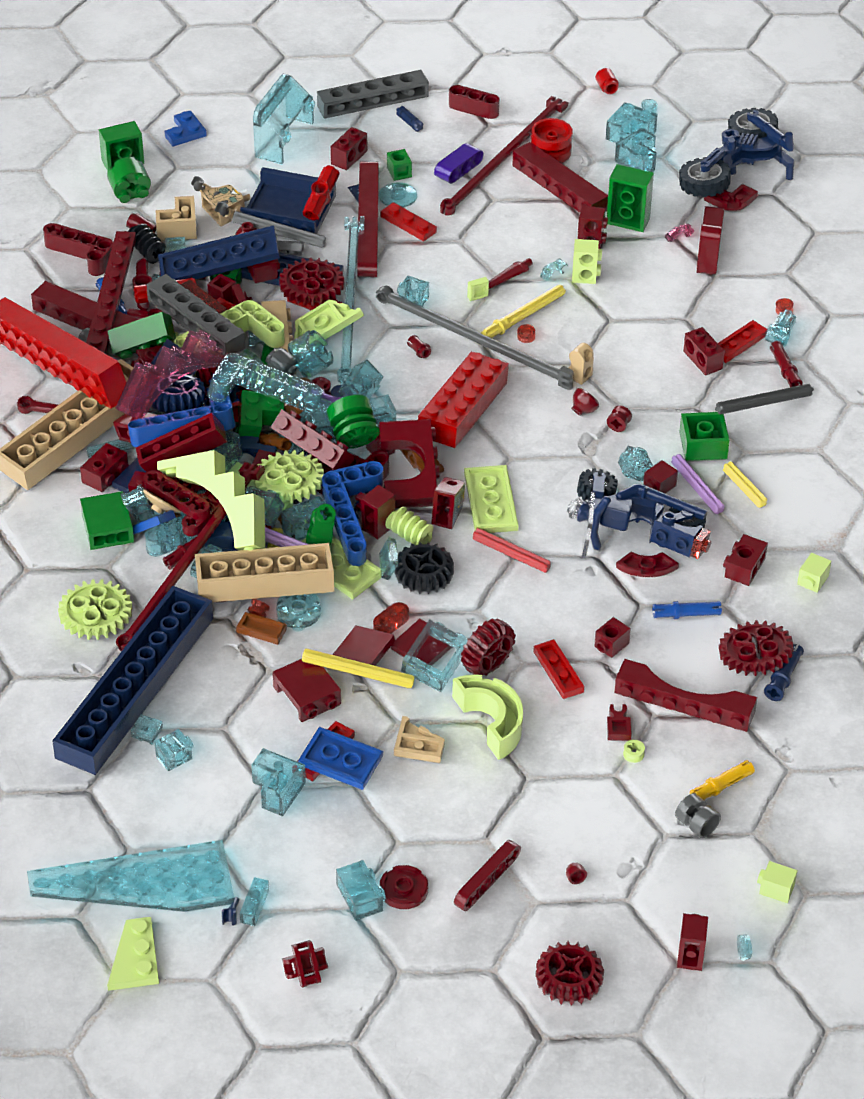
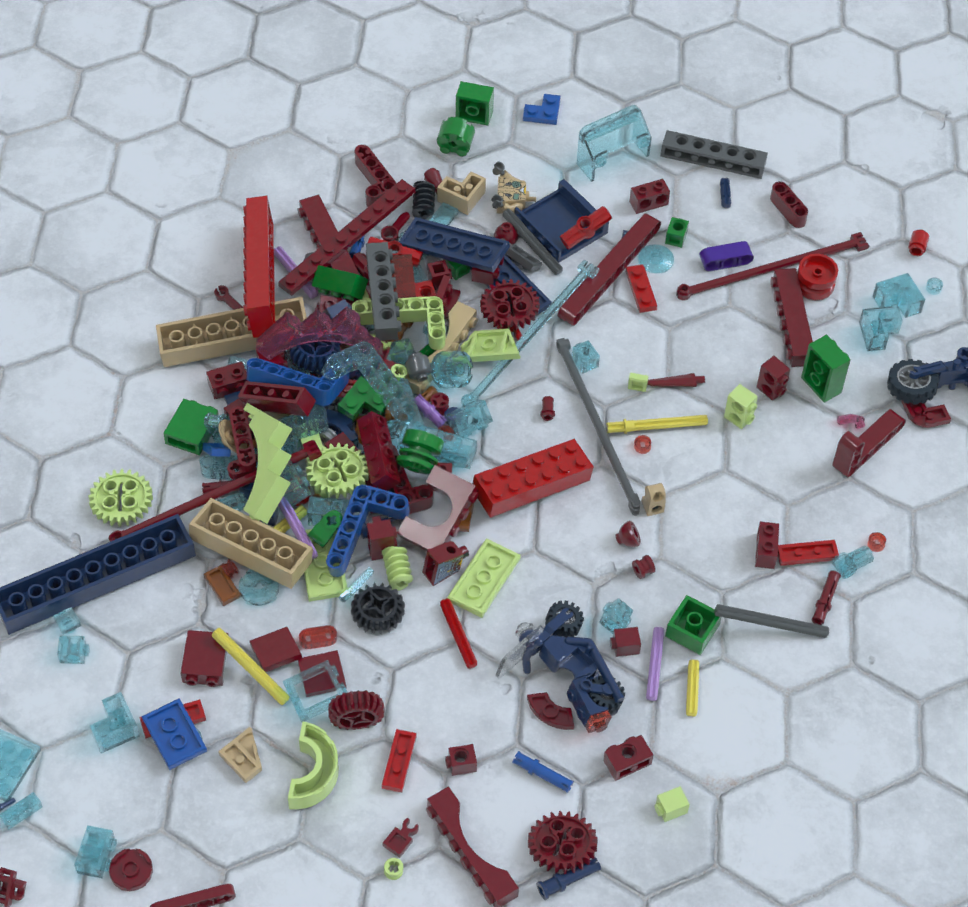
camera: 35 degrees right, 10 degrees up
clear light blue arm [540,258,568,280] -> none

